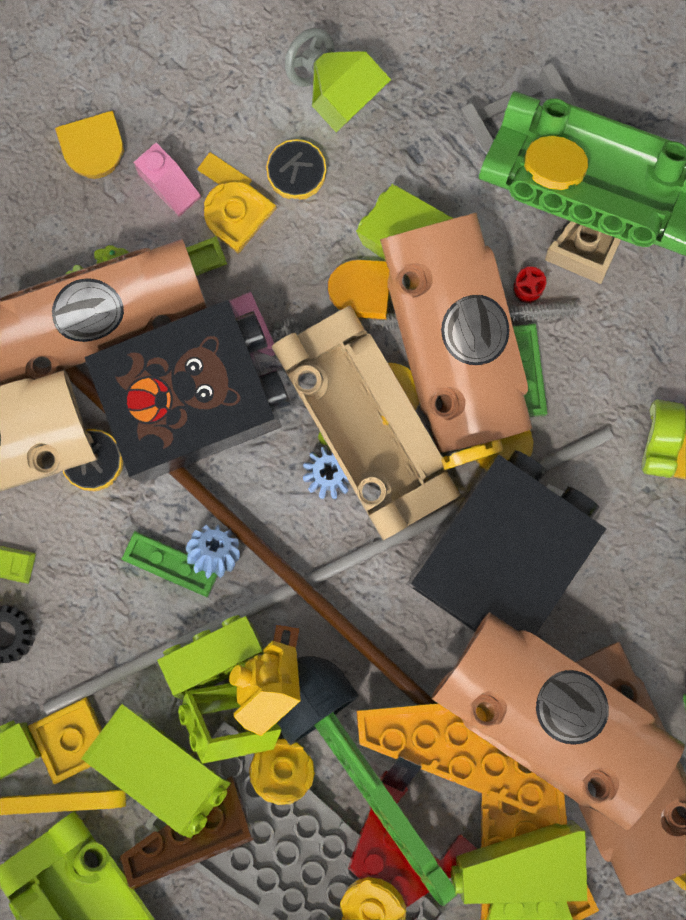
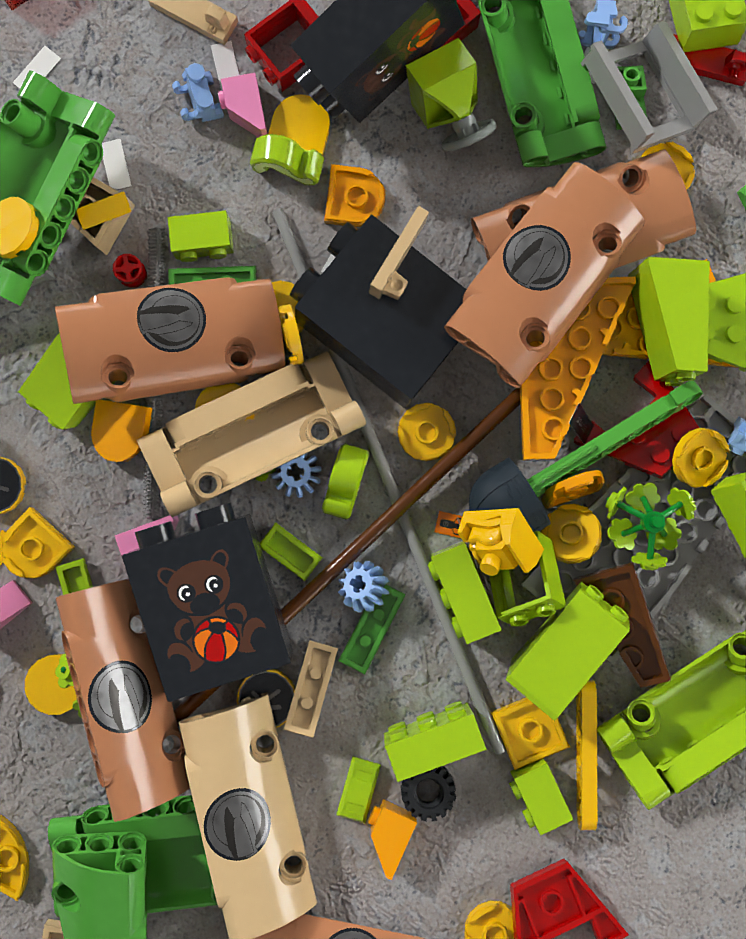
camera: 90 degrees left, 5 degrees up
none -> yellow tile [25,654,77,715]
none -> yellow sticker [76,191,131,230]
none -> white sticker [102,139,131,190]
none -> lime piece [167,210,234,262]
none -> lime tile [260,522,323,581]
none -> tan hinge [284,640,338,738]
none -> lime animal [322,443,370,520]
none -> light orange tile [324,164,385,227]
none -> tan hinge [369,206,429,300]
none -> lime brick [384,701,487,782]
none -> yellow tile [397,403,456,462]
none -> light orange tile [541,470,605,509]
none -> lime plant [605,483,696,570]

